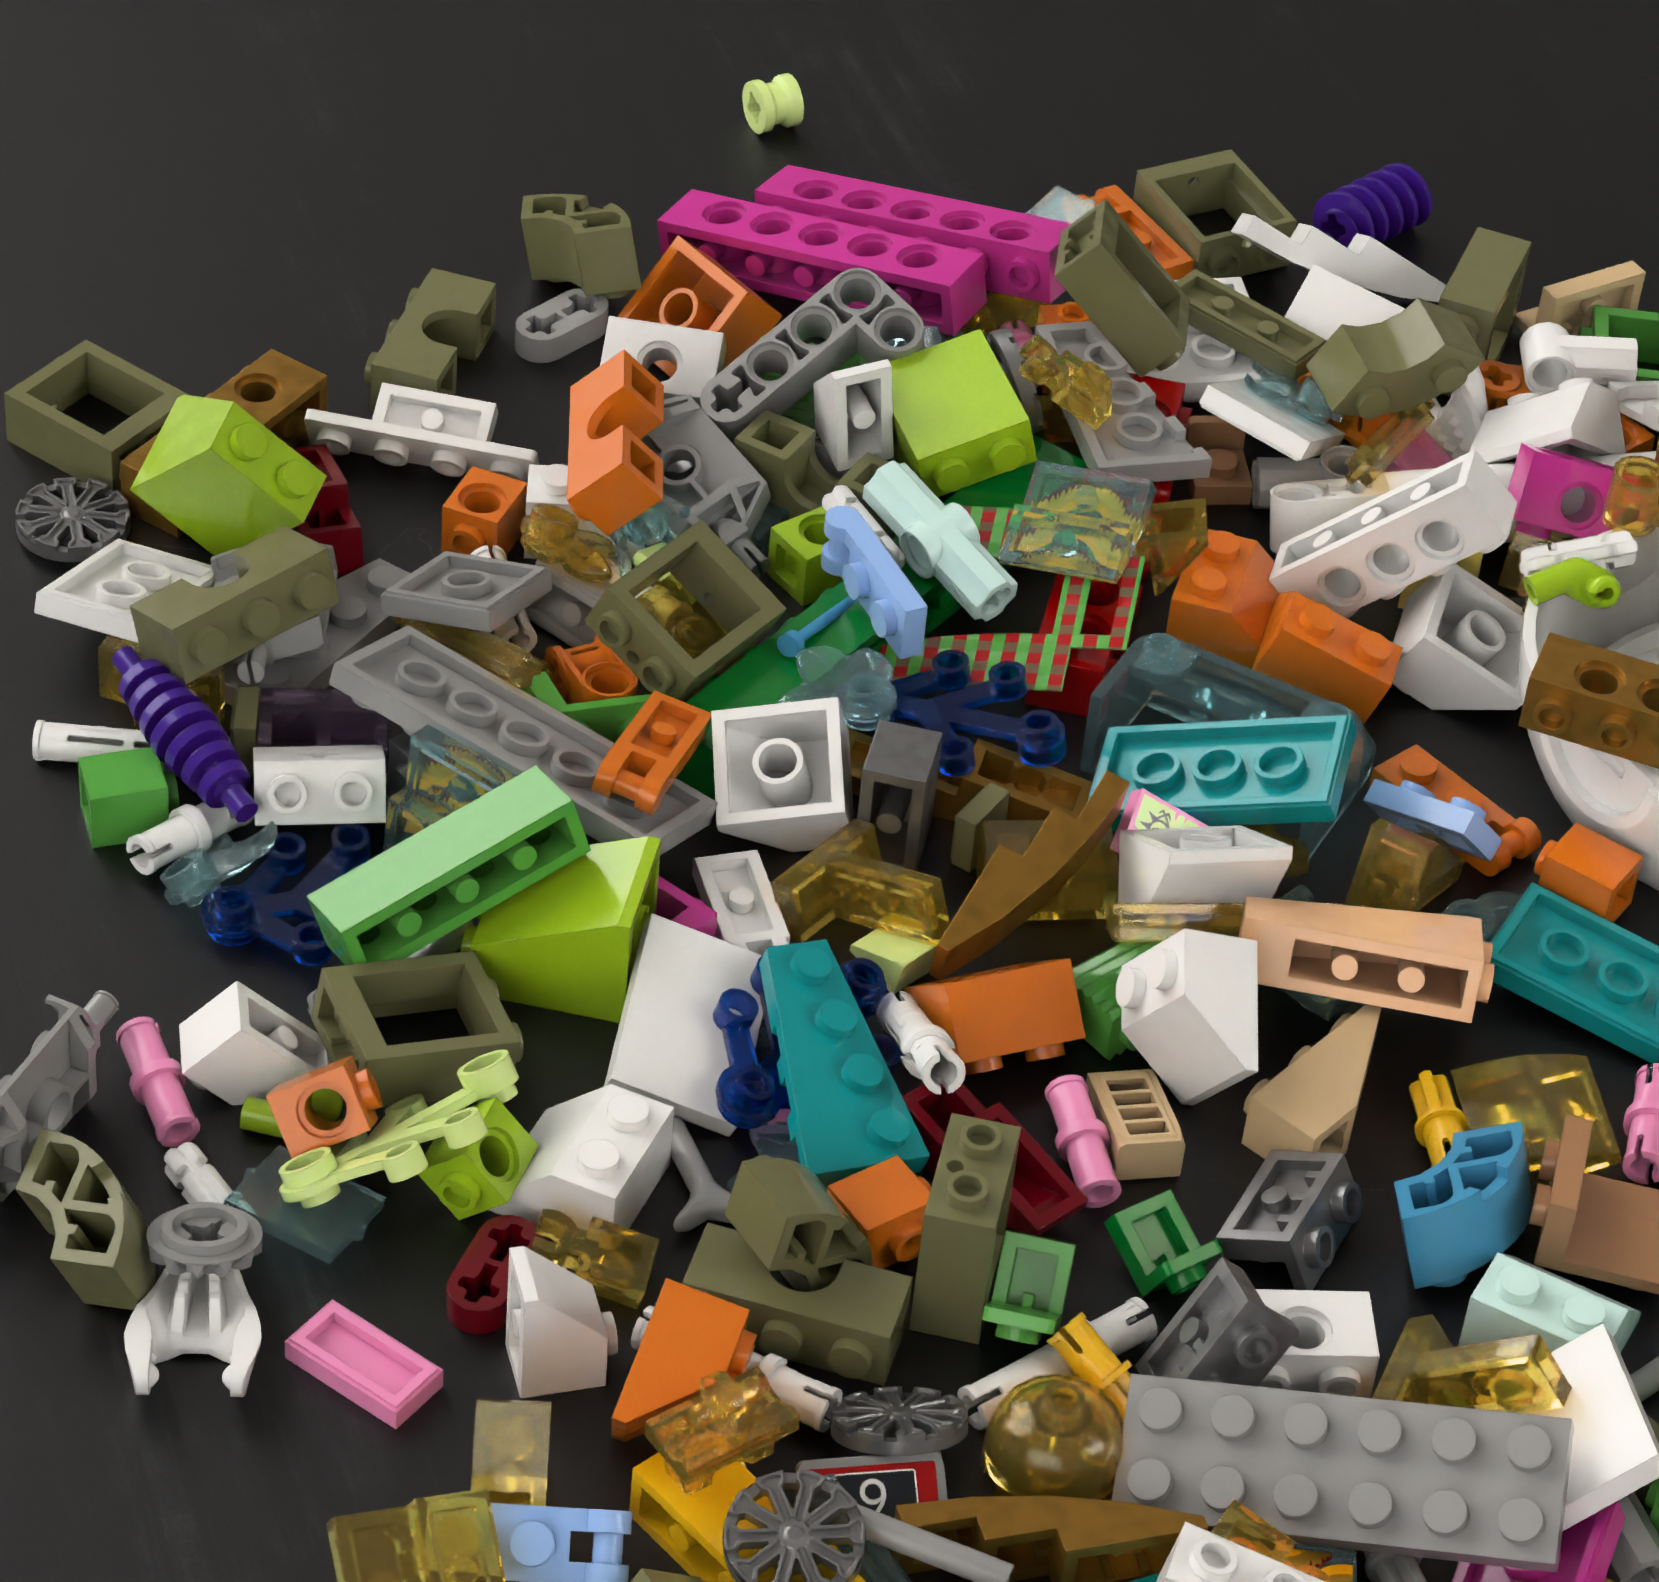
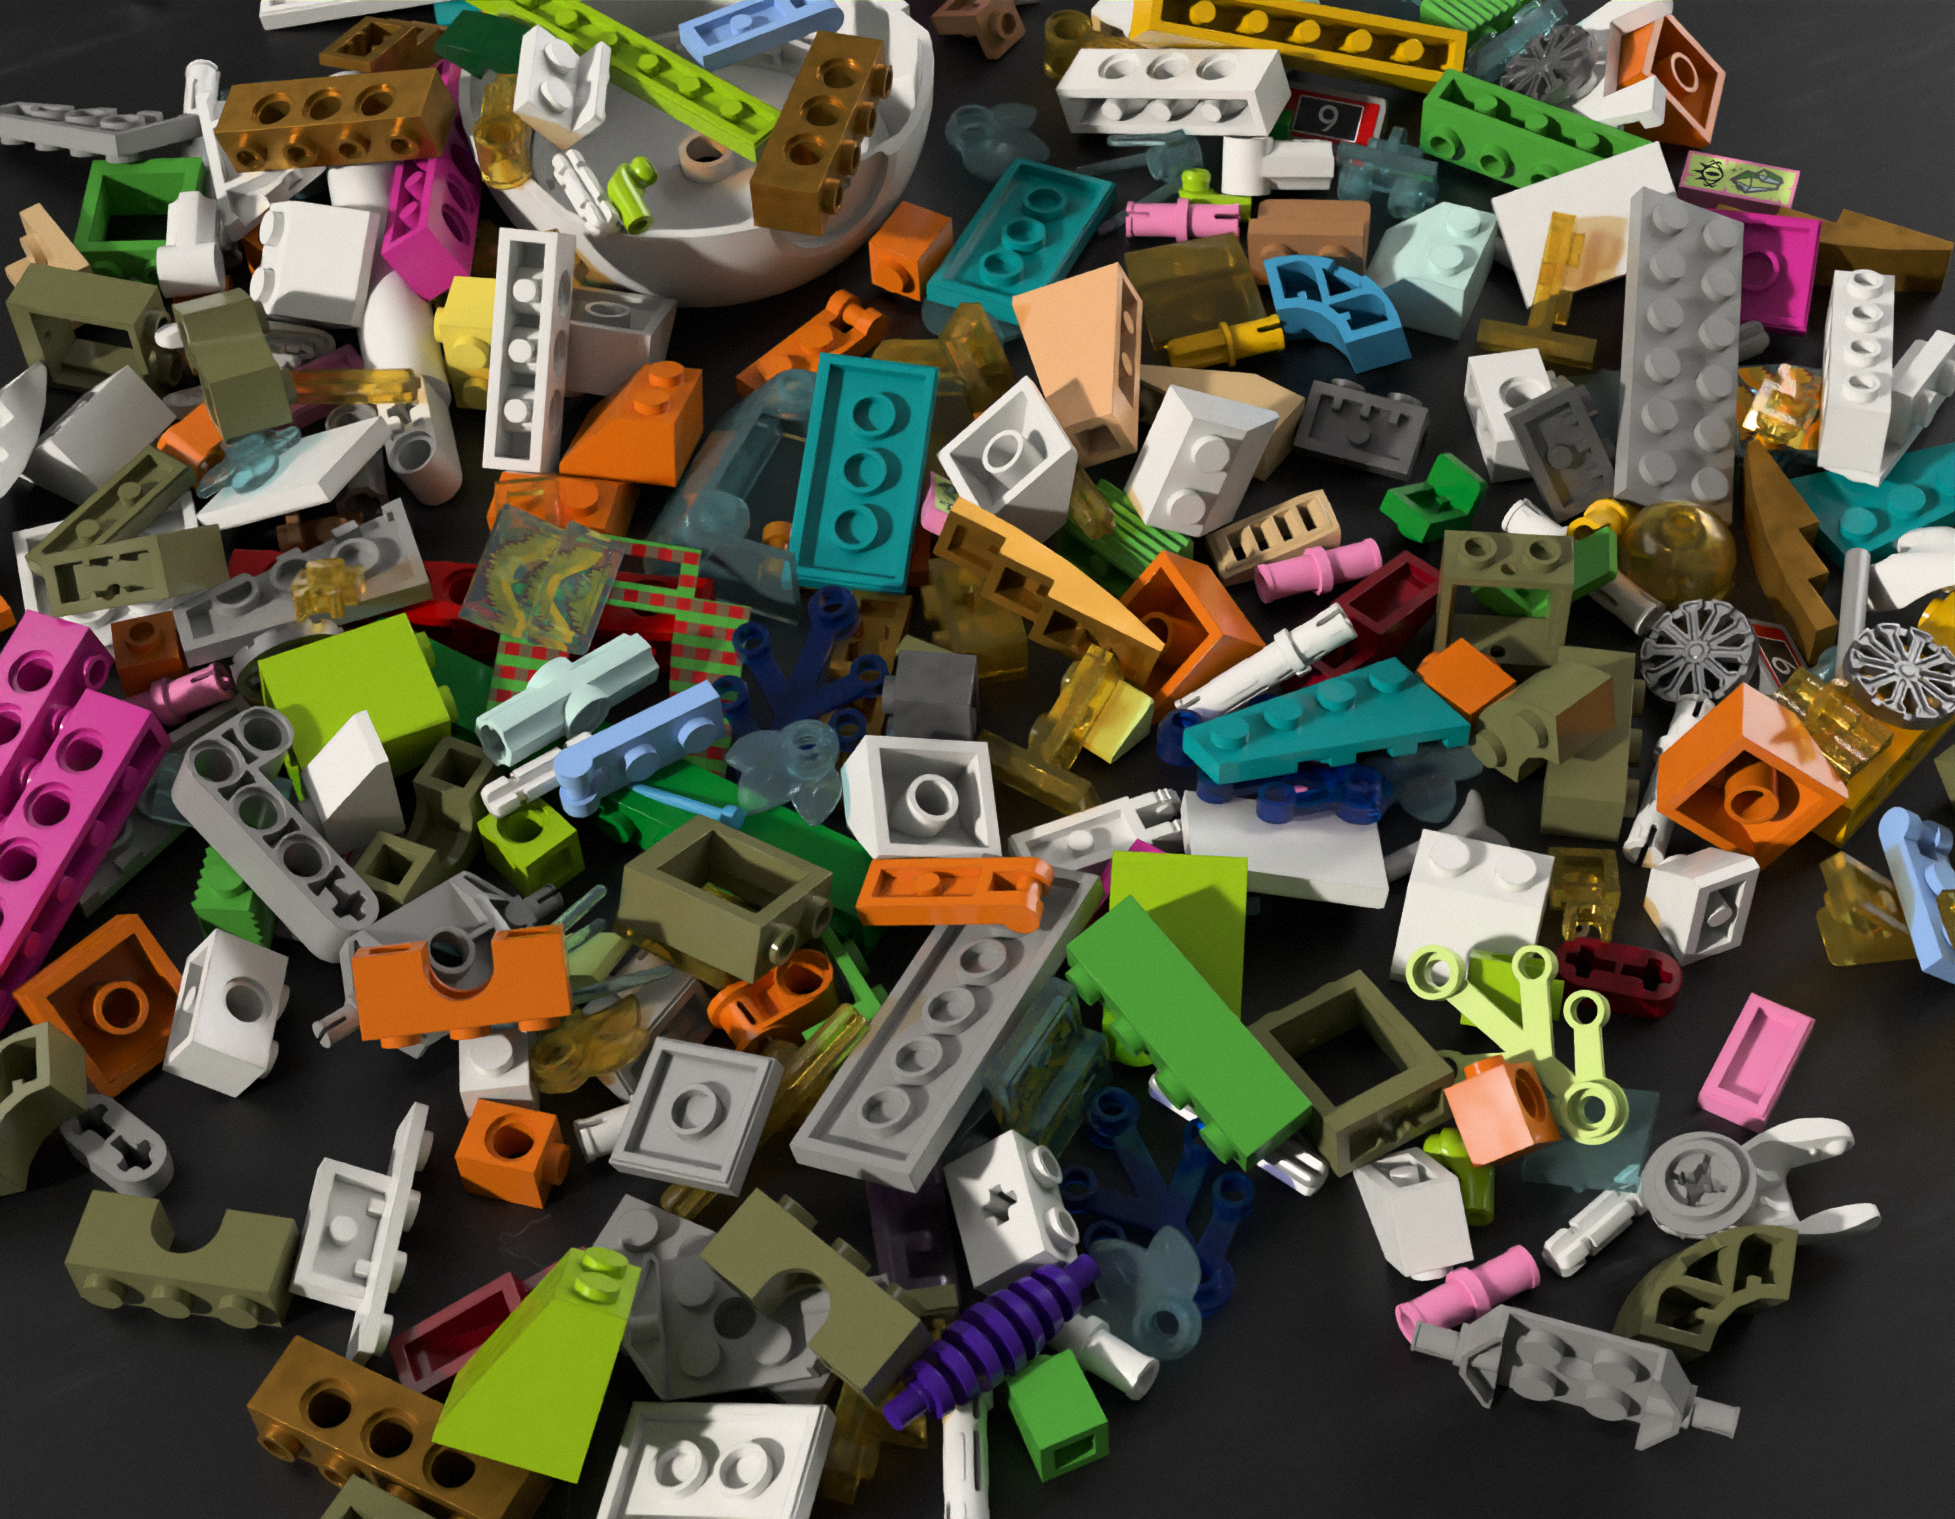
camera: 90 degrees left, 10 degrees up
light blue plate [1363,779,1502,862] -> none

